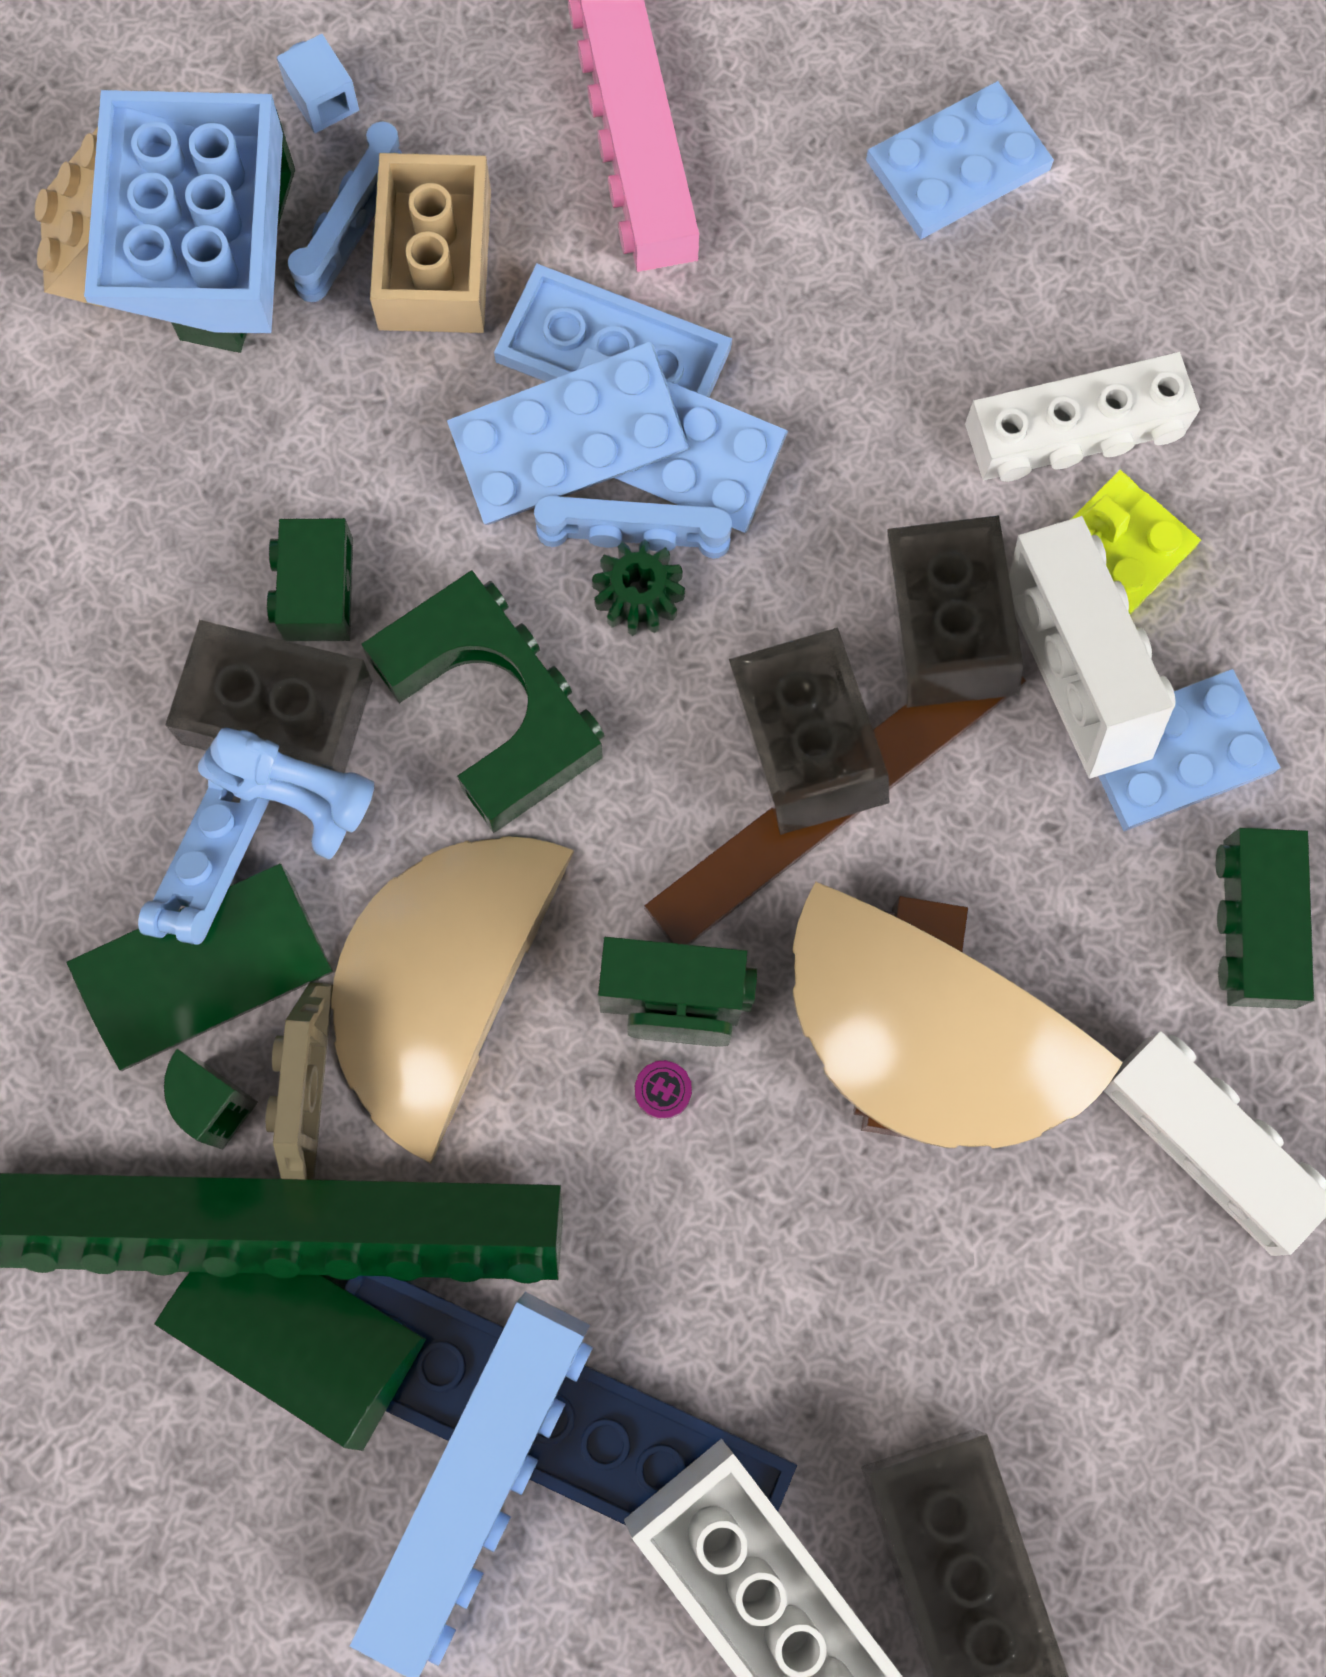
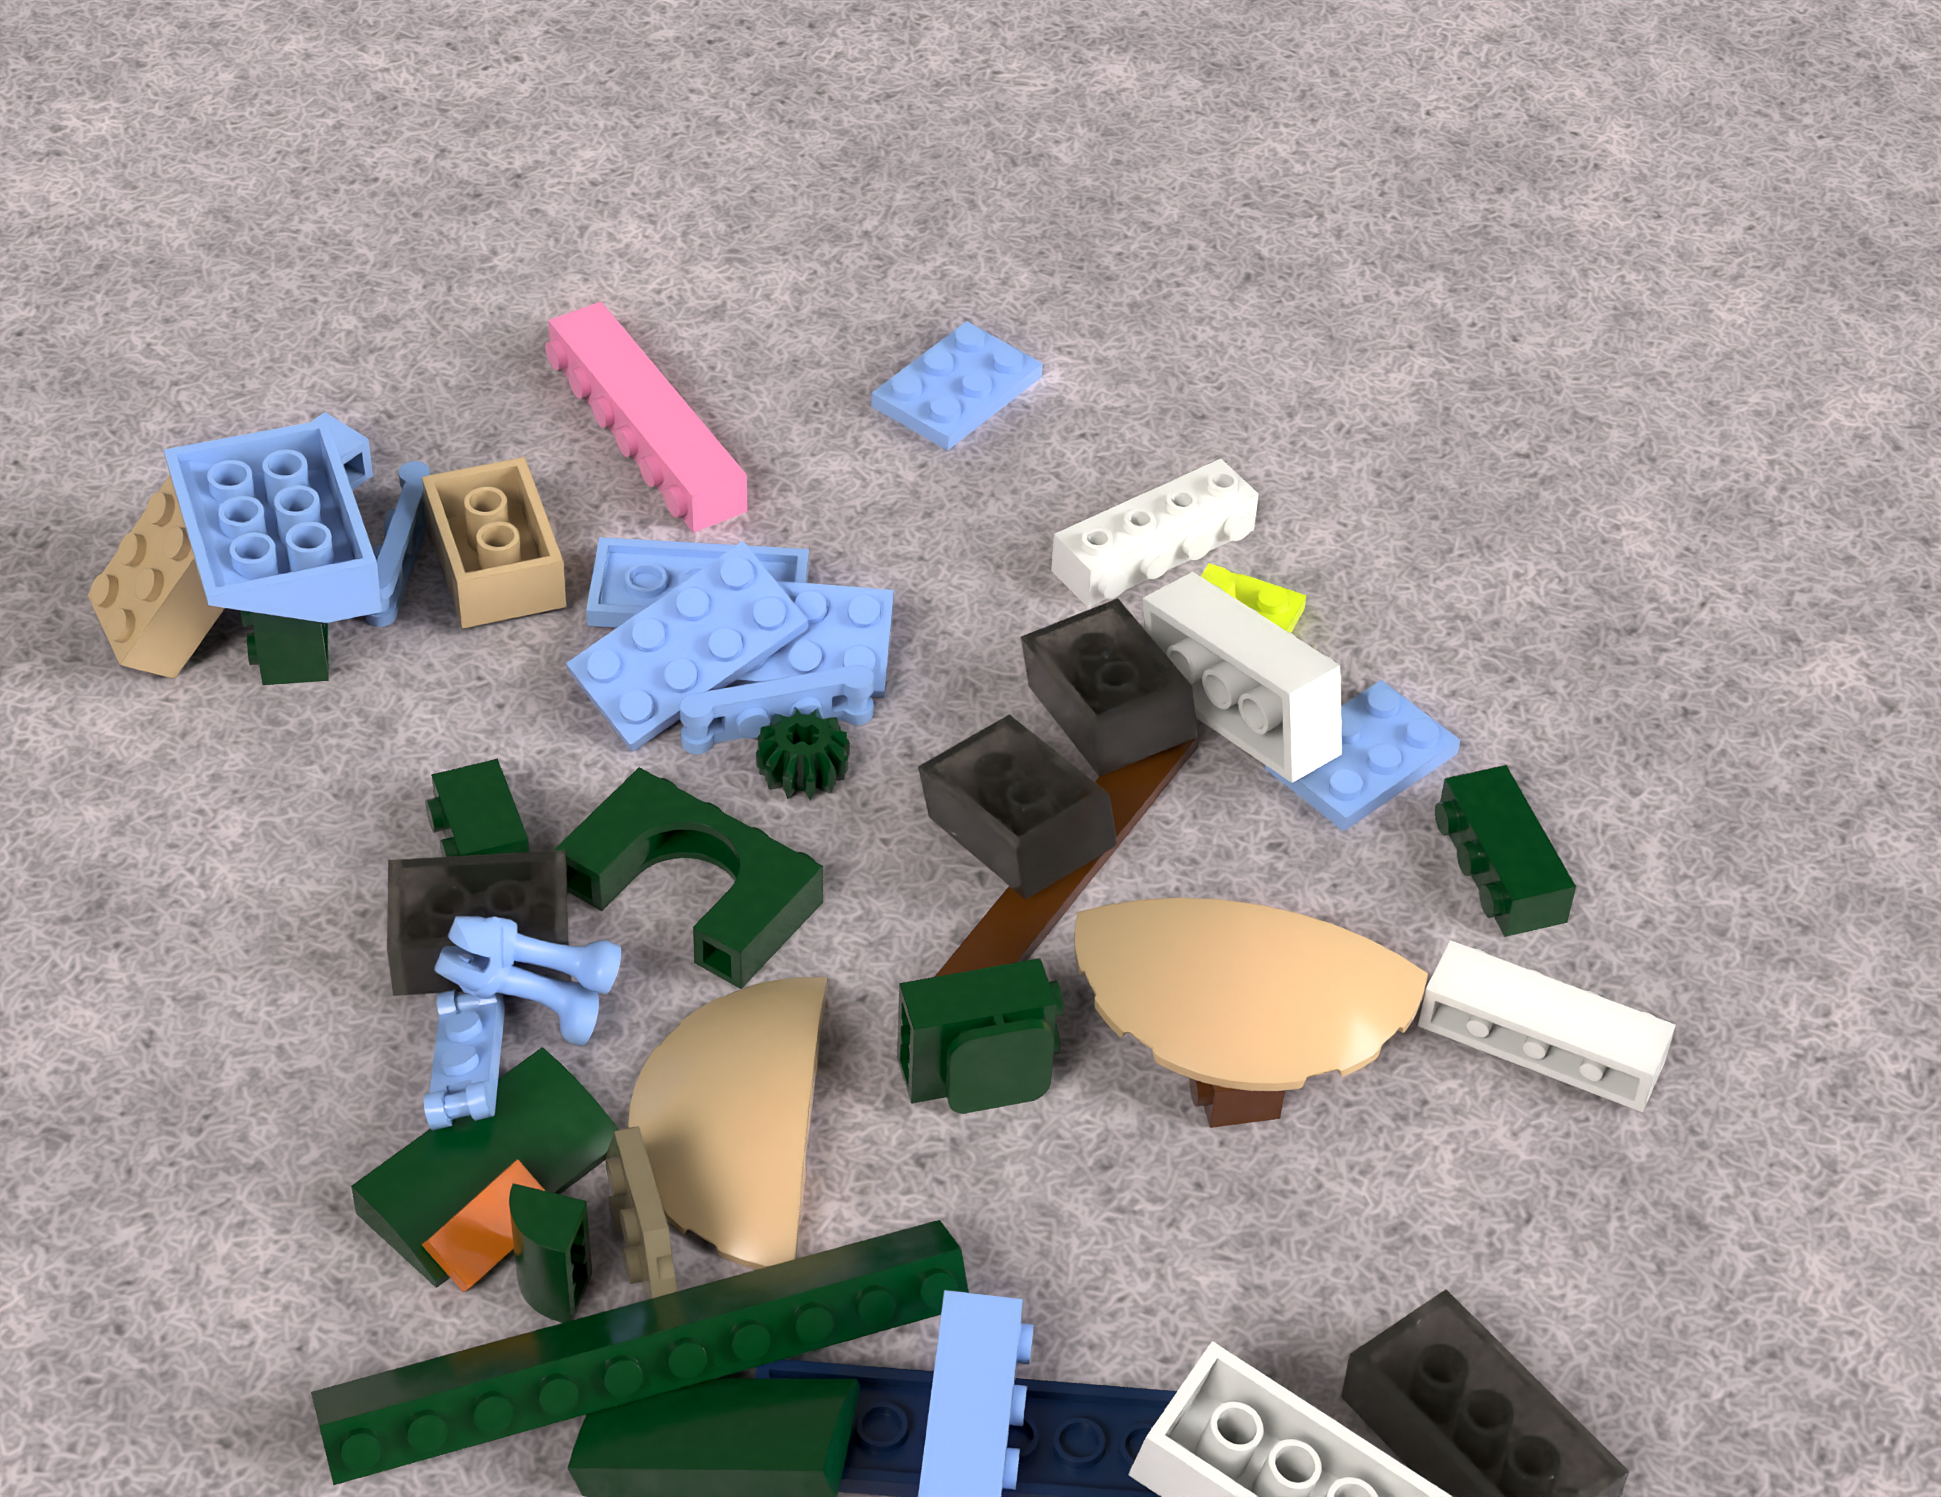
camera: 20 degrees left, 30 degrees down
magenta tile [634,1060,692,1120] -> none
none -> orange tile [422,1160,545,1292]

